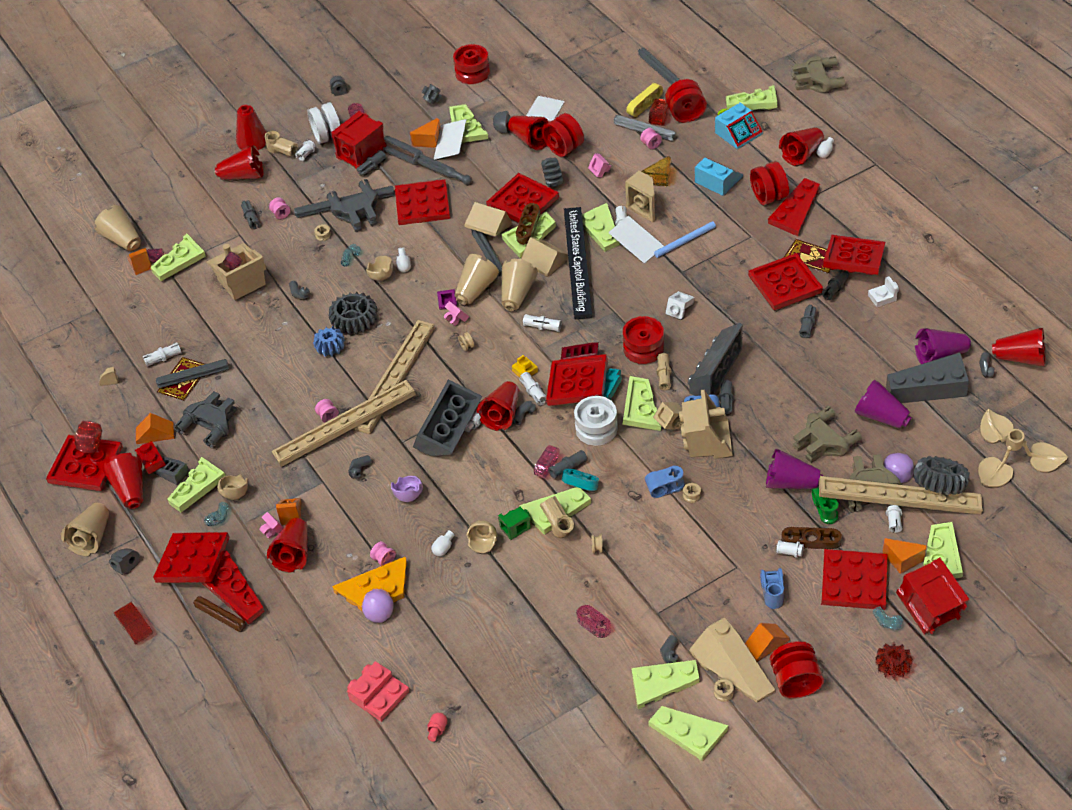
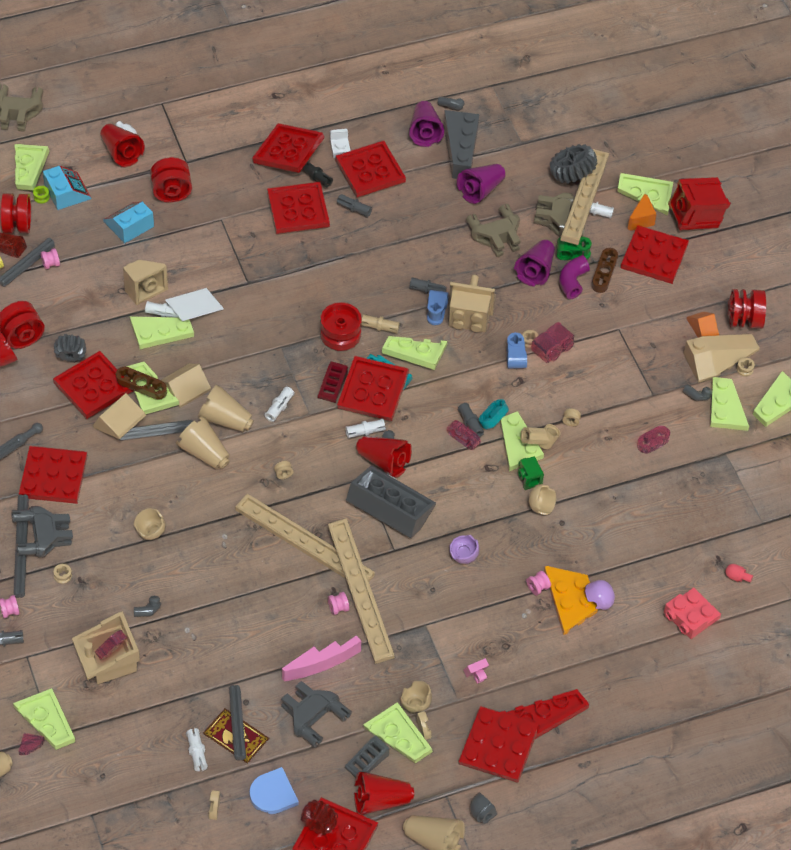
camera: 85 degrees left, 5 degrees up
clear red slope [113,602,153,644] -> none
orange slope [127,248,151,275] -> none
red plate [135,441,166,474] -> none
orange slope [136,413,174,444] -> none
reddish brown axle [193,596,246,632] -> none
clear light blue arm [204,502,228,526] -> none
red cone [267,518,308,573] -> none
orange slope [276,498,301,525] -> none
medium blue gear [313,326,345,357] -> none
dark grey gear [328,292,378,335] -> none
clear light blue arm [341,244,361,267] -> none
dark grey arm [348,455,371,479] -> none
white cylinder [396,248,411,273] -> none
white cylinder [431,530,455,556] -> none
magenta slope [437,289,457,310] -> none
bright pink tile [444,301,469,326] -> none
yellow tile [512,355,538,379] -> none
black tile [564,207,592,320] -> none
white wheel [574,396,618,446] -> none
bright pink tile [588,153,611,178] -> none
clear yellow slope [642,156,671,187] -> none
tan brick [653,402,684,430] -> none
light blue bar [654,221,716,258] -> none
white bracket [666,291,695,319] -> none
dark grey slope [688,323,743,396] -> none
medium blue piece [760,568,784,609] -> none
red wing [768,178,820,236] -> none
white pin [777,540,804,558] -> none
sticker [783,239,831,274] -> none
clear light blue arm [872,607,903,630] -> none
clear red gear [875,642,913,680] -> none
lavender hair [883,453,914,483] -> none
tan plant [978,409,1068,488] -> none
red cone [992,328,1045,366] -> none
none -> light blue tile [250,767,299,814]
none -> bright pink slope [282,636,361,682]
none -> red plate [335,141,406,197]
none -> tan tile [417,711,432,740]
none -> clear pink brick [531,322,574,363]
none -> magenta cylinder [559,255,590,299]

